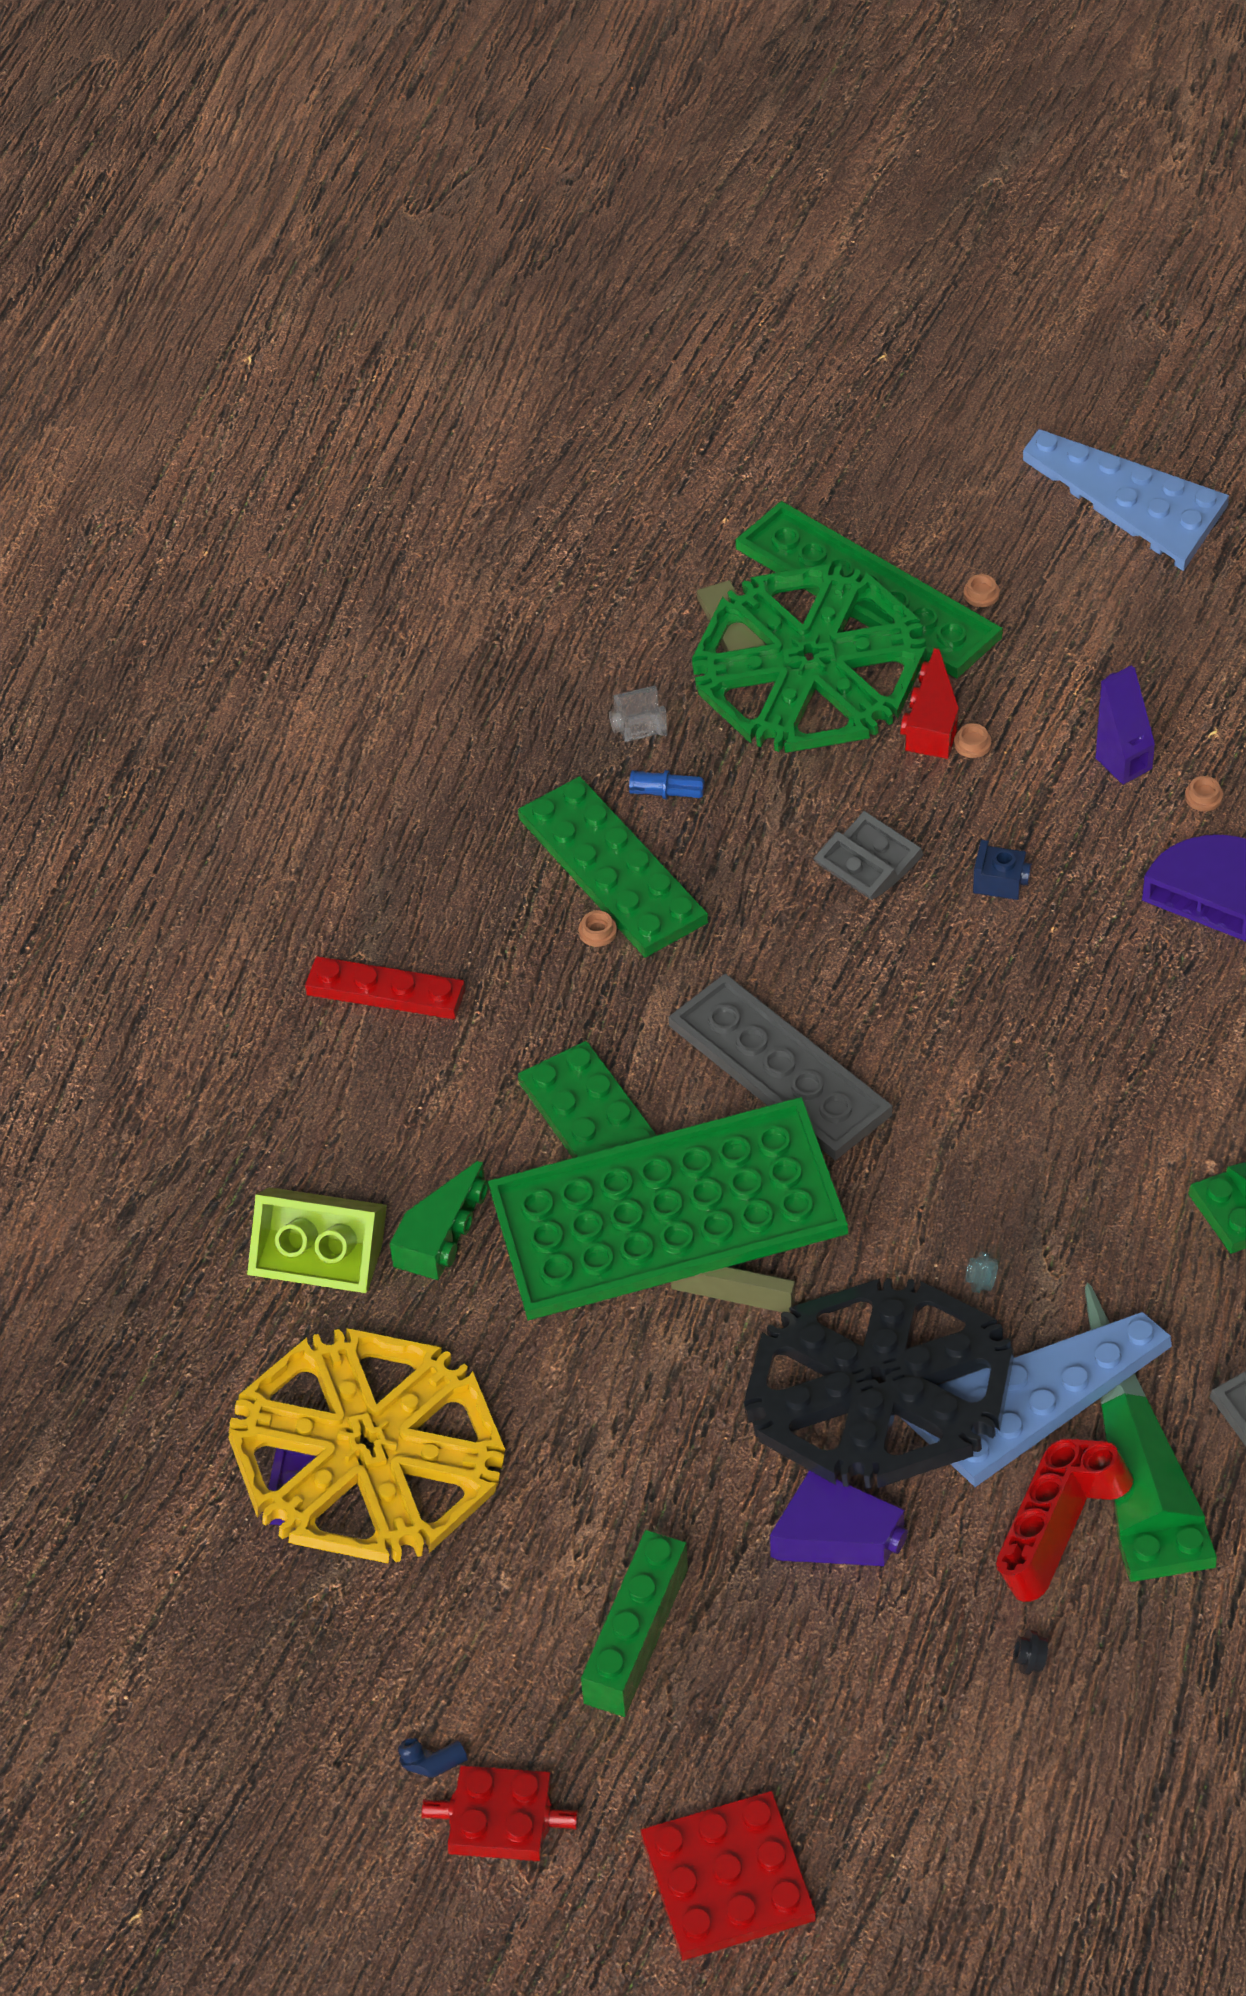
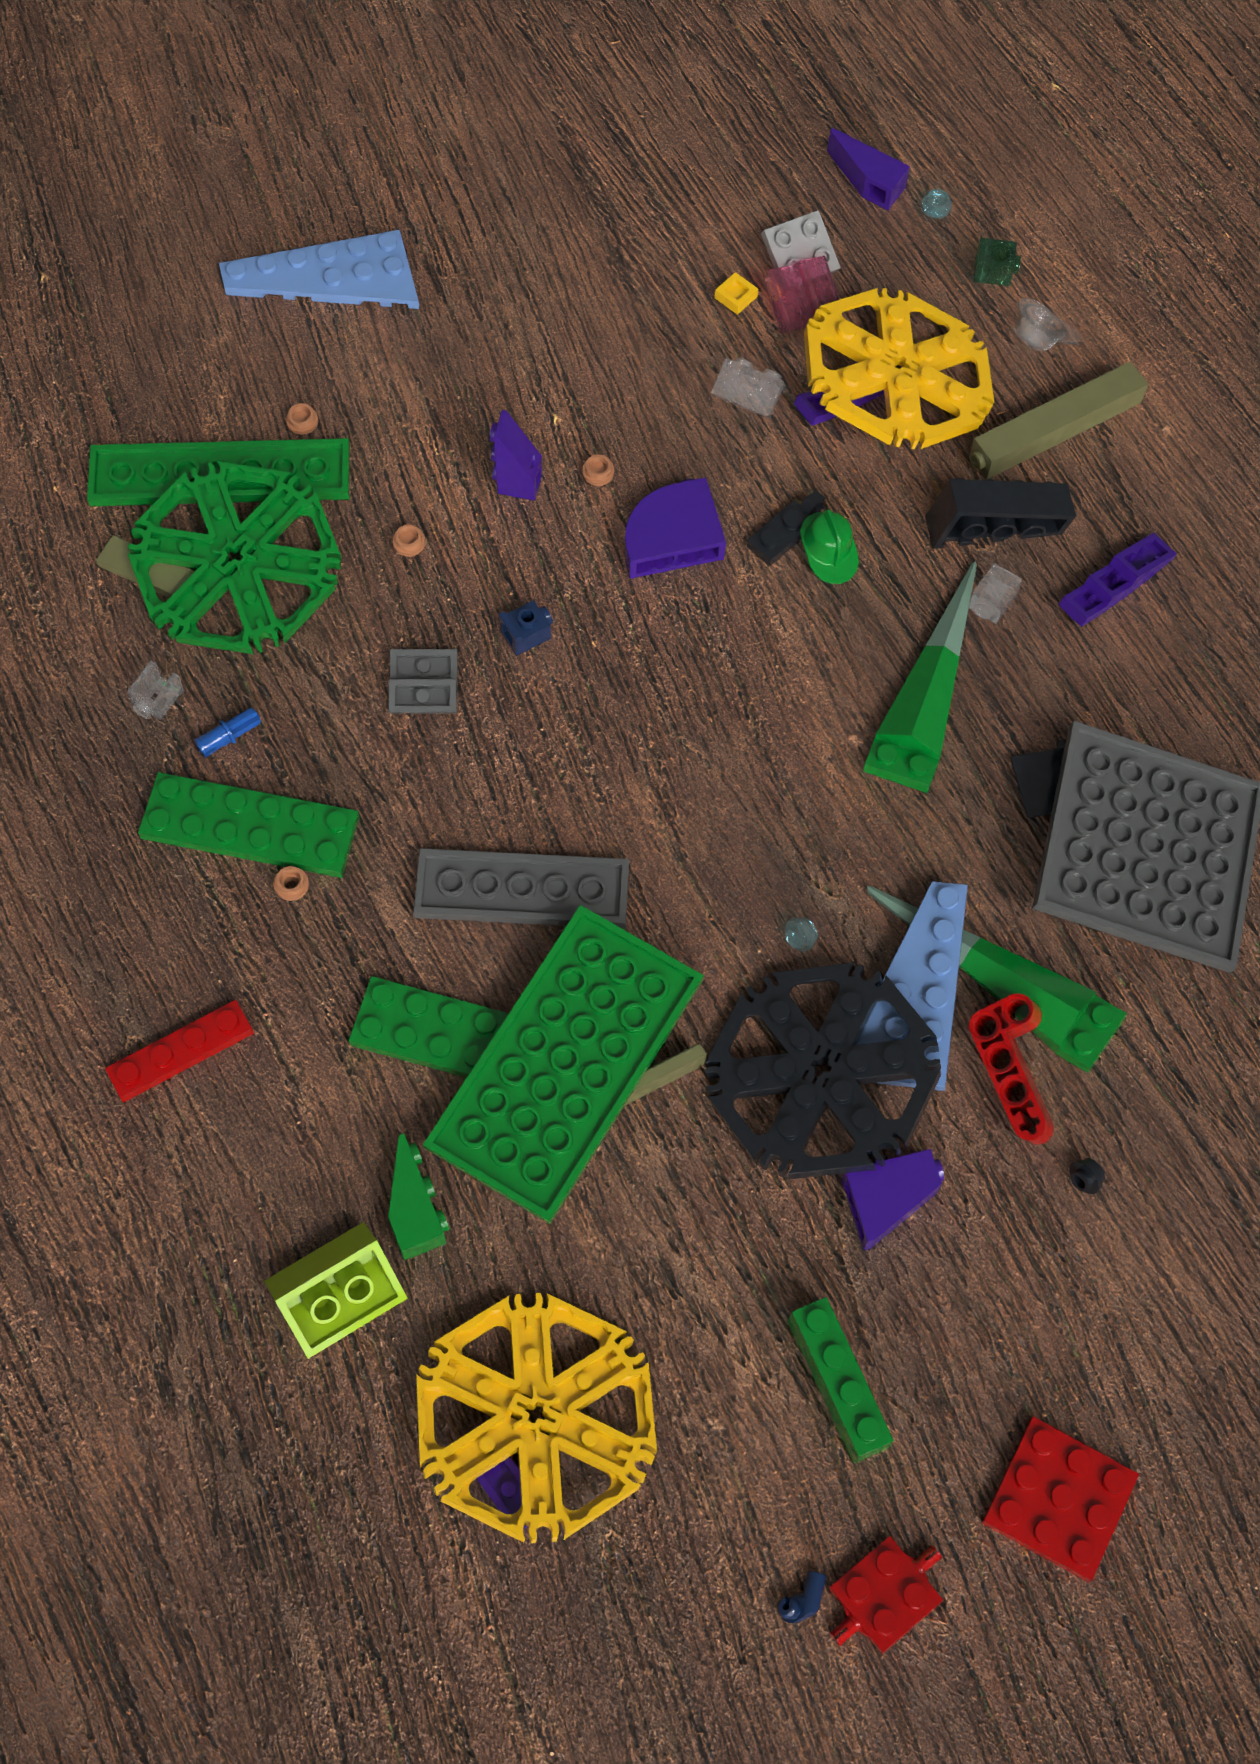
camera: 50 degrees left, 15 degrees up
red slope [900,648,959,759] -> none

